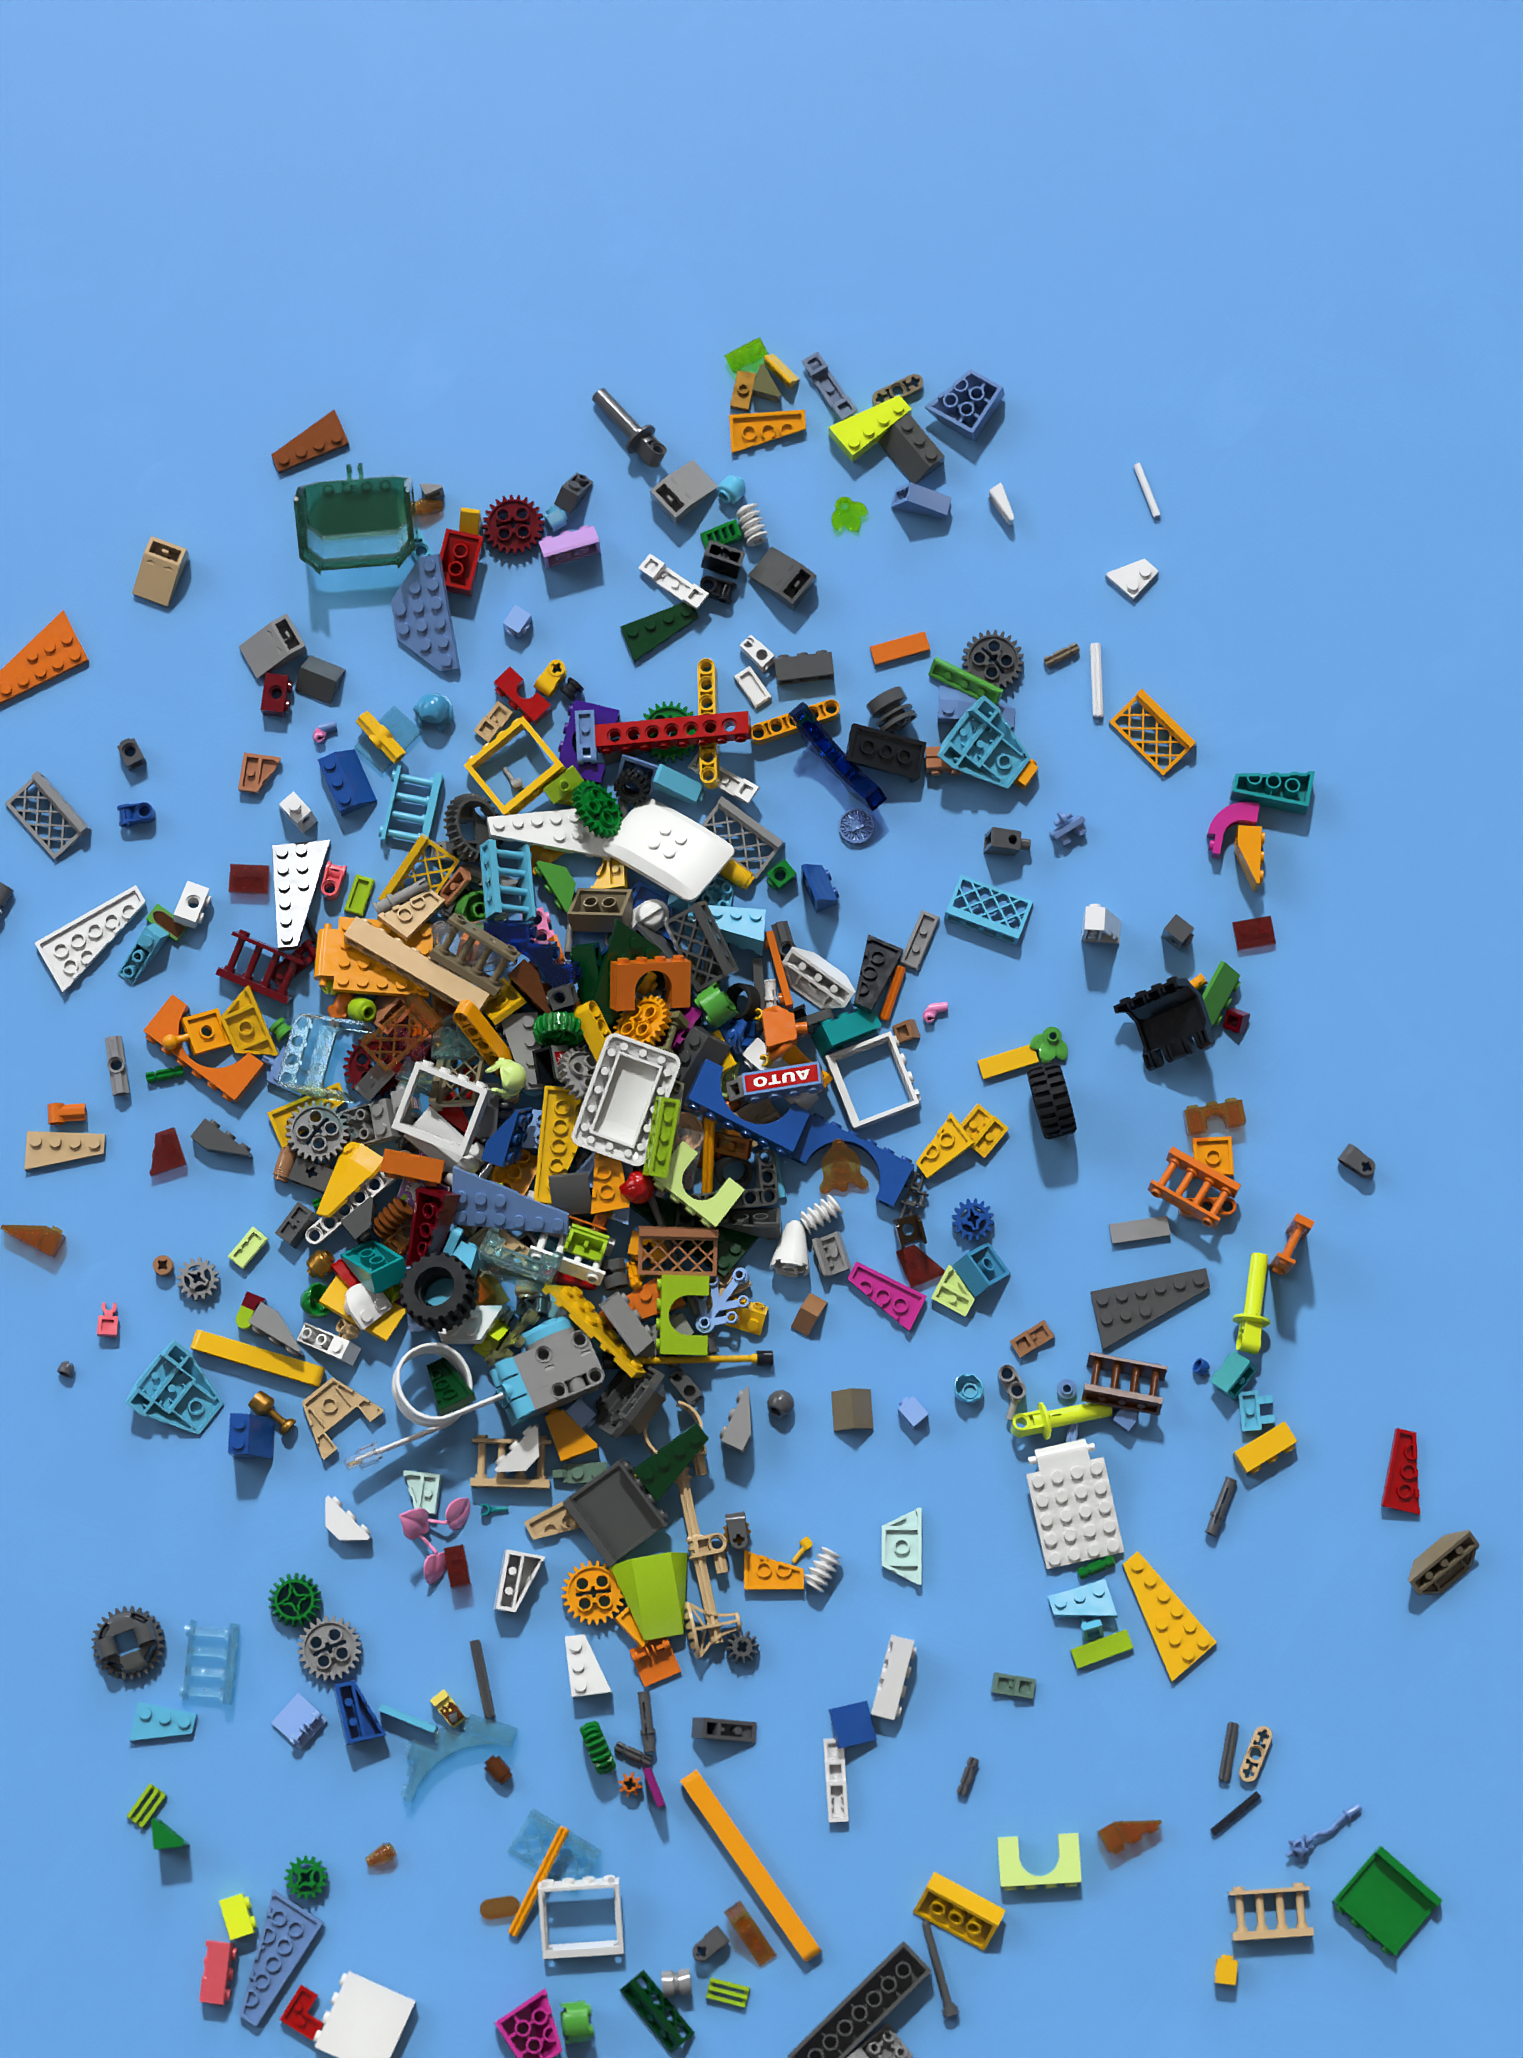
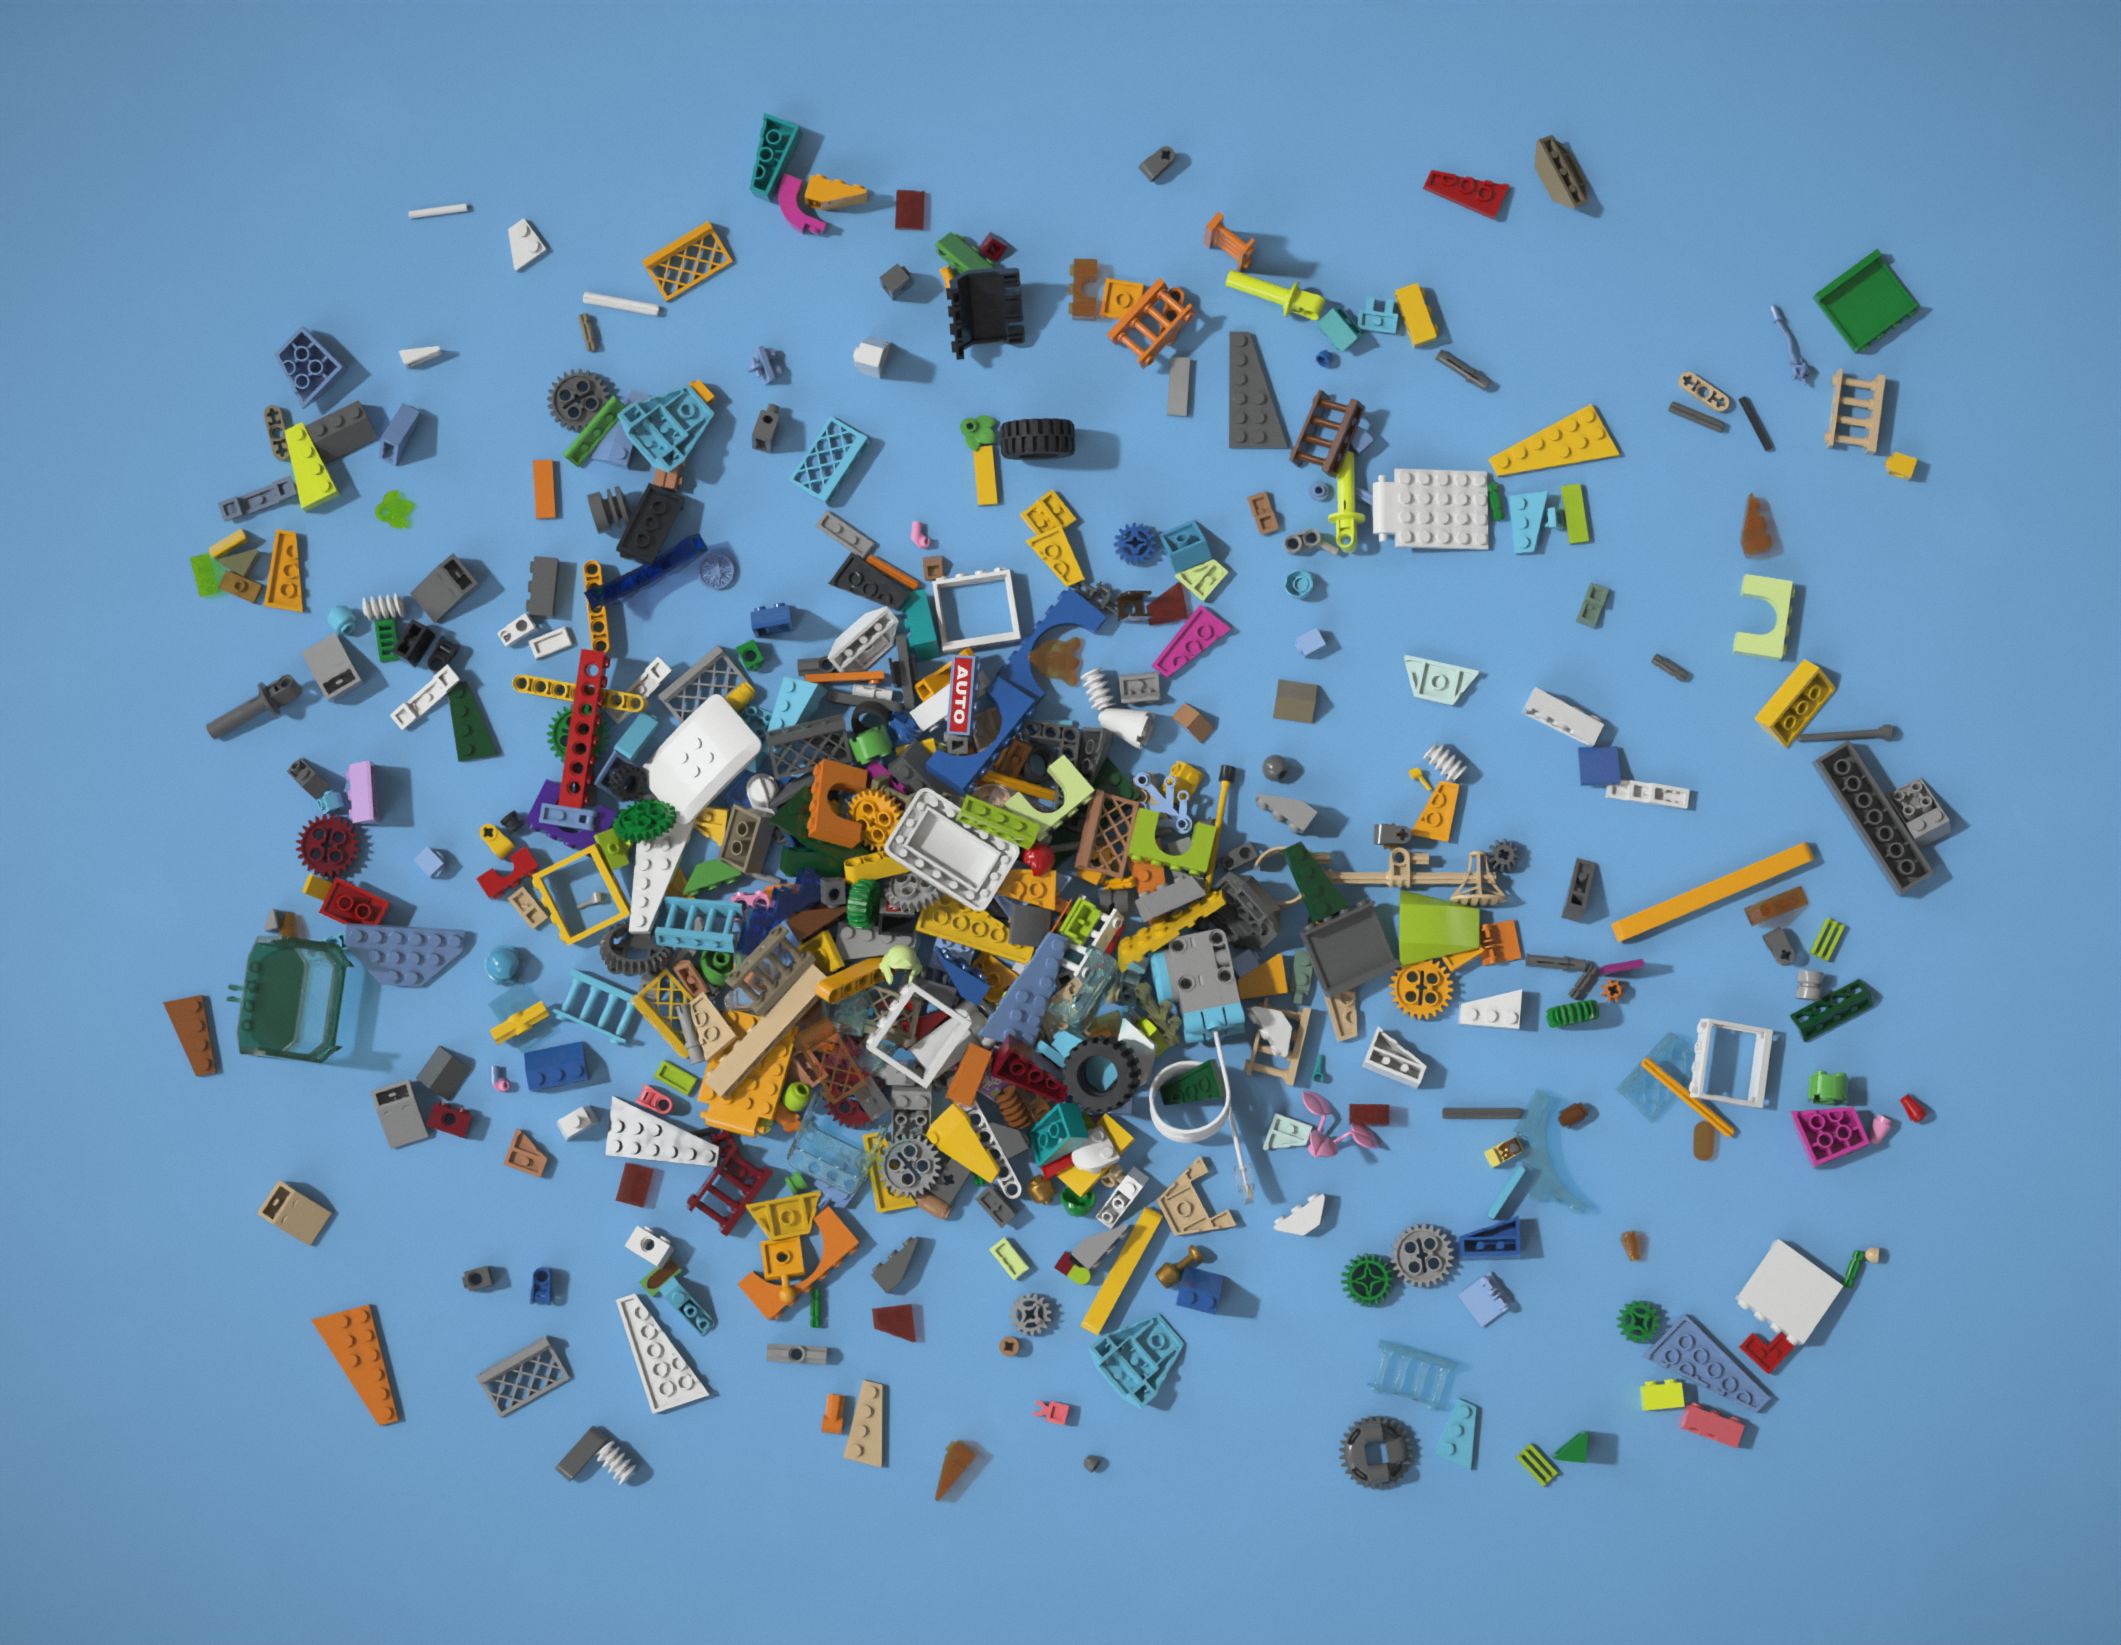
camera: 80 degrees left, 5 degrees up
orange torso [755,1005,808,1067] -> none

